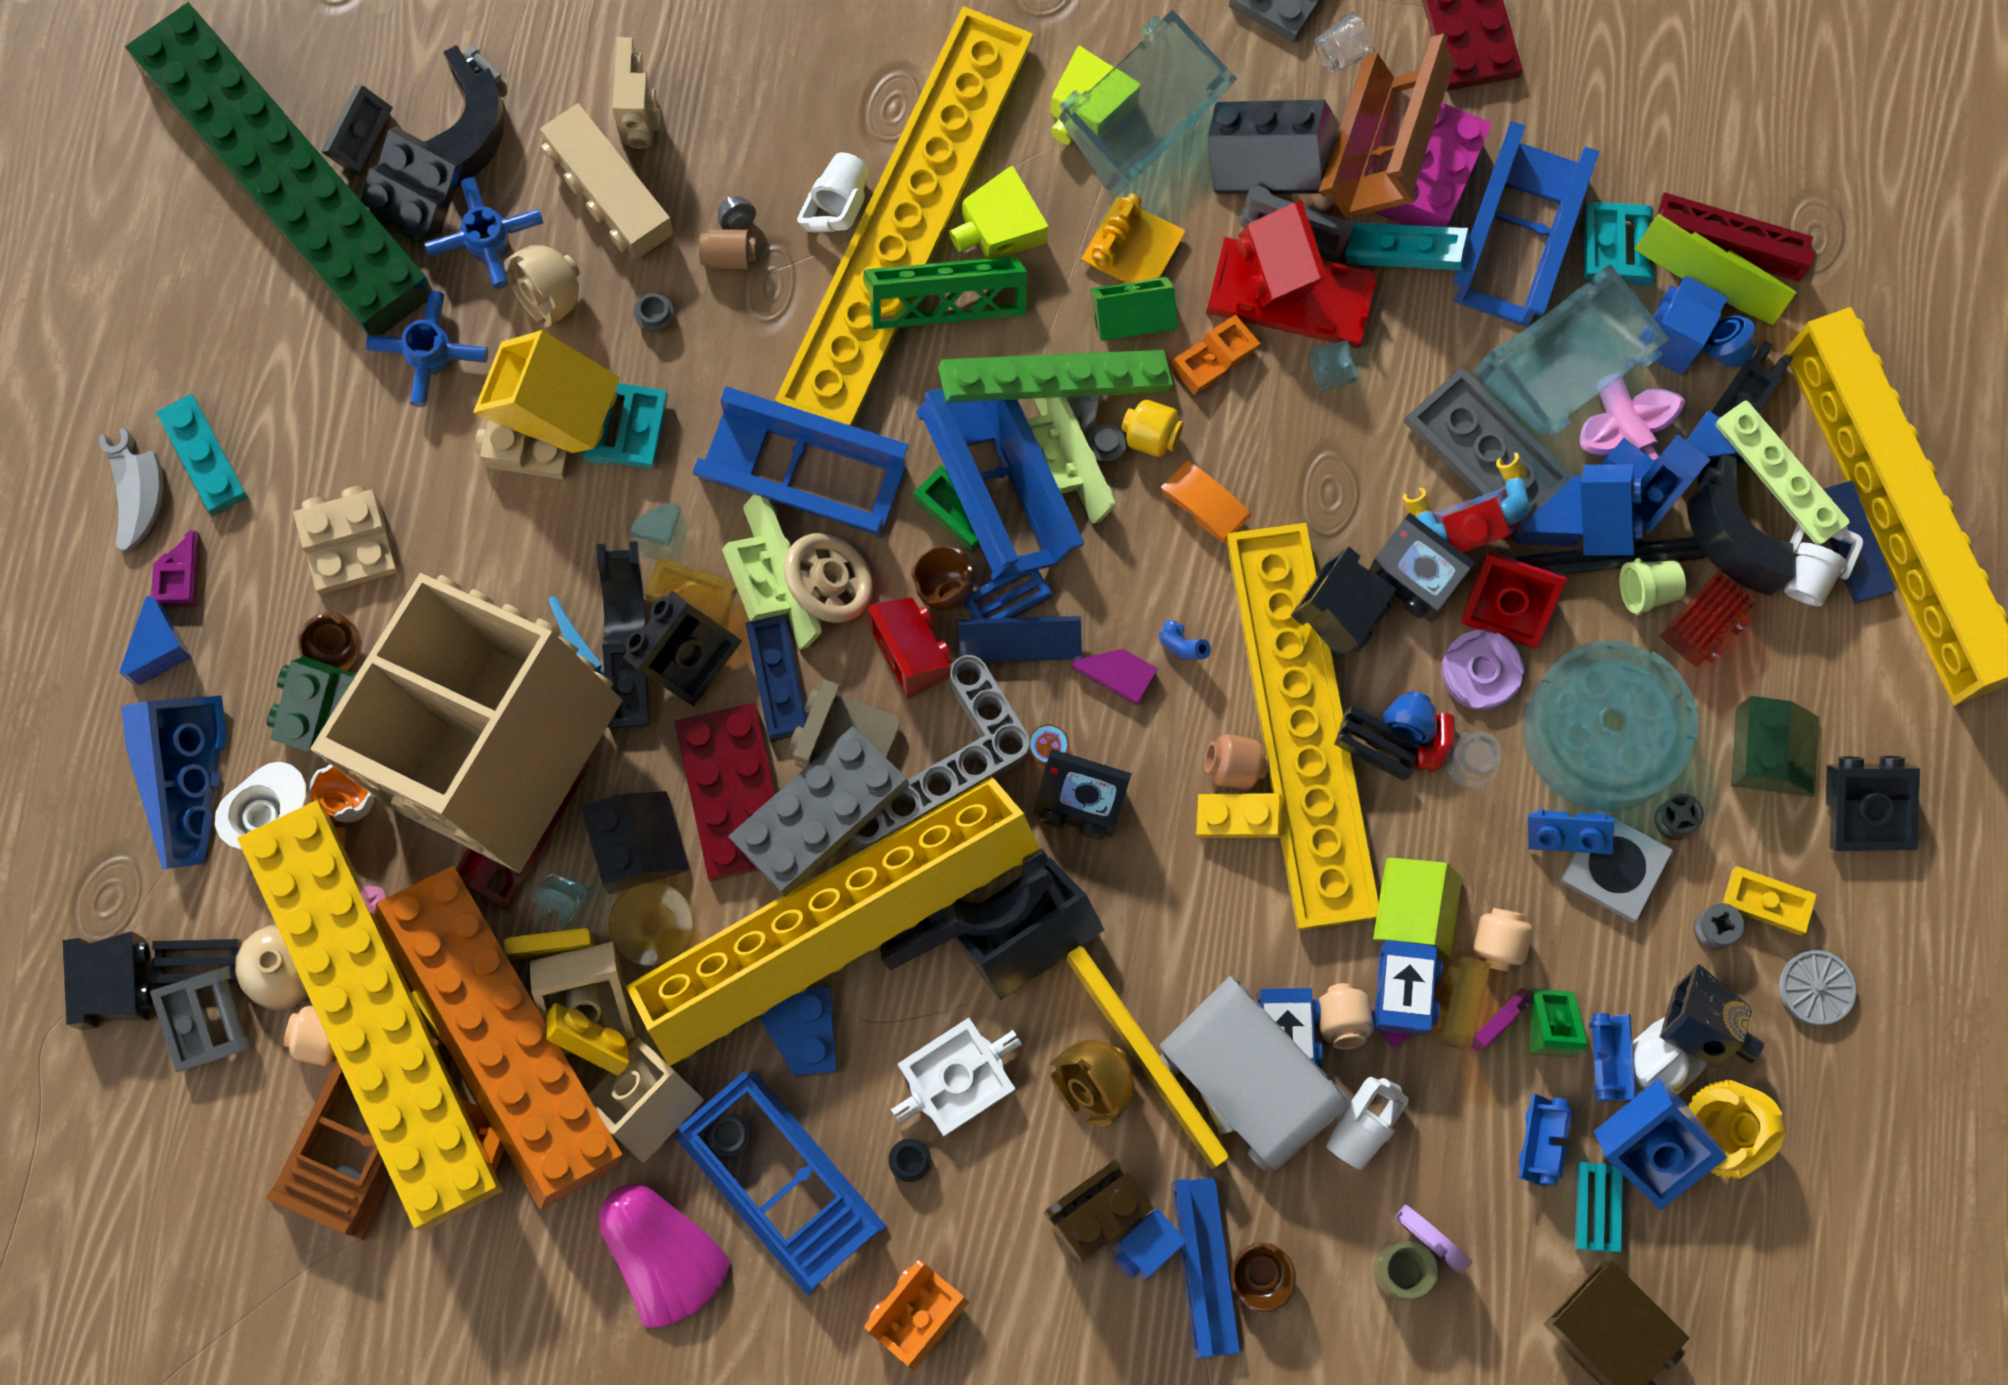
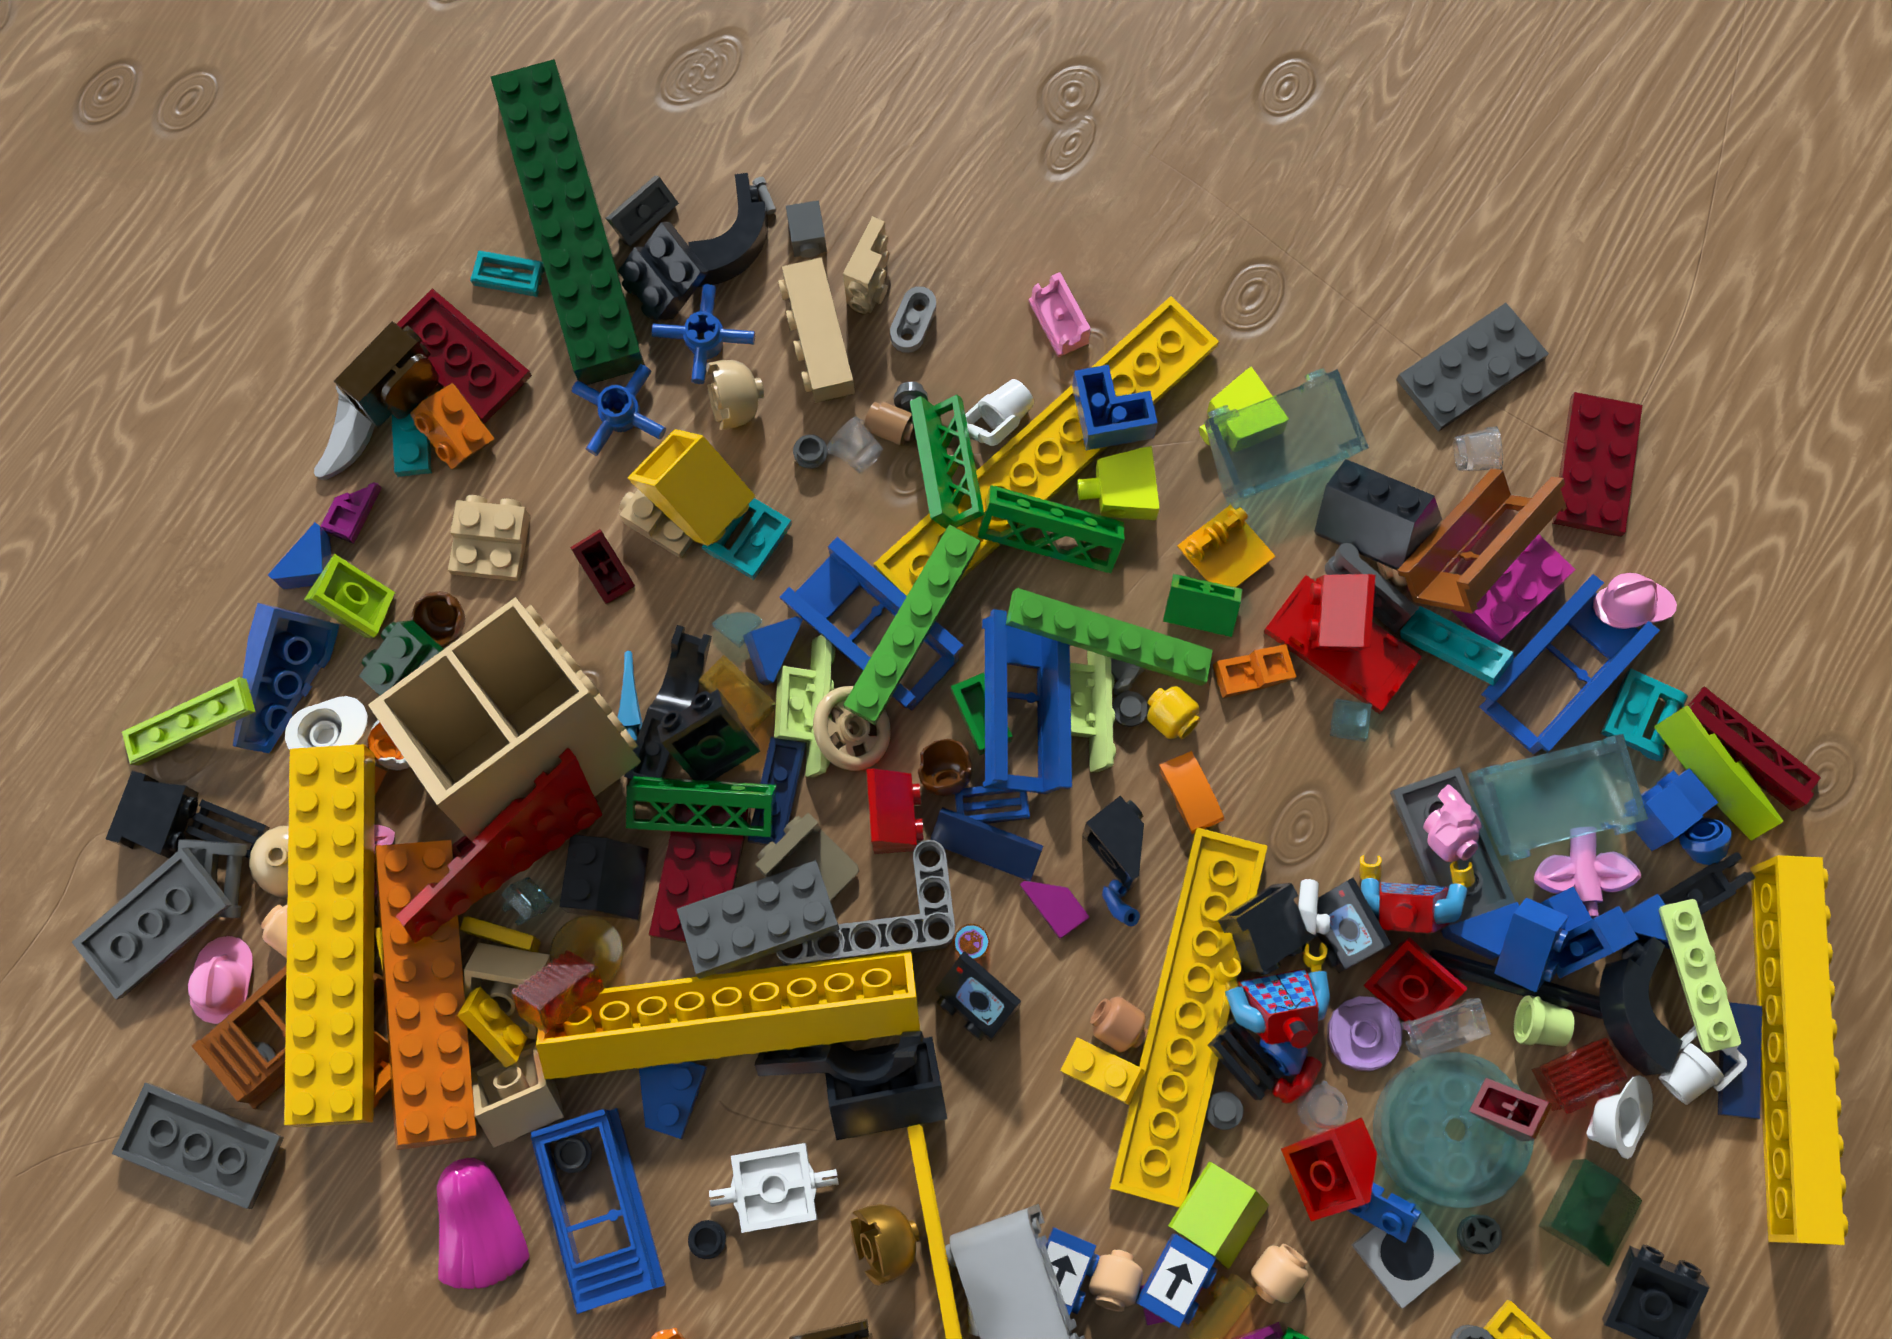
camera: 30 degrees right, 0 degrees up
none -> dark grey plate [72,848,232,999]
none -> dark grey plate [112,1083,284,1209]
none -> lime tile [122,677,256,766]
none -> bright pink piece [188,936,253,1024]
none -> lime slope [304,554,395,638]
none -> dark brown brick [334,321,439,428]
none -> red wing [396,748,602,943]
none -> dark red plate [397,288,532,424]
none -> orange bracket [410,383,494,469]
none -> teal tile [470,250,545,297]
none -> clear red brick [512,950,605,1034]
none -> dark red slope [570,529,635,604]
none -> green fence [626,776,777,837]
none -> blue slope [743,616,803,686]
none -> dark grey brick [786,200,827,258]
none -> clear piece [826,416,883,474]
none -> bright green plate [843,524,980,725]
none -> light grey plate [890,287,936,353]
none -> green fence [910,394,985,529]
none -> bright pink hinge [1028,272,1091,357]
none -> blue brick [1072,365,1158,450]
none -> black slope [1082,795,1144,892]
none -> dark grey plate [1206,1091,1243,1130]
none -> torso [1214,942,1330,1048]
none -> red slope [1281,1117,1378,1222]
none -> white arm [1298,879,1330,935]
none -> clear hinge [1401,998,1491,1059]
none -> bright pink head [1423,785,1482,862]
none -> dark red slope [1469,1078,1552,1142]
none -> white piece [1587,1075,1653,1159]
none -> bright pink piece [1593,573,1677,629]

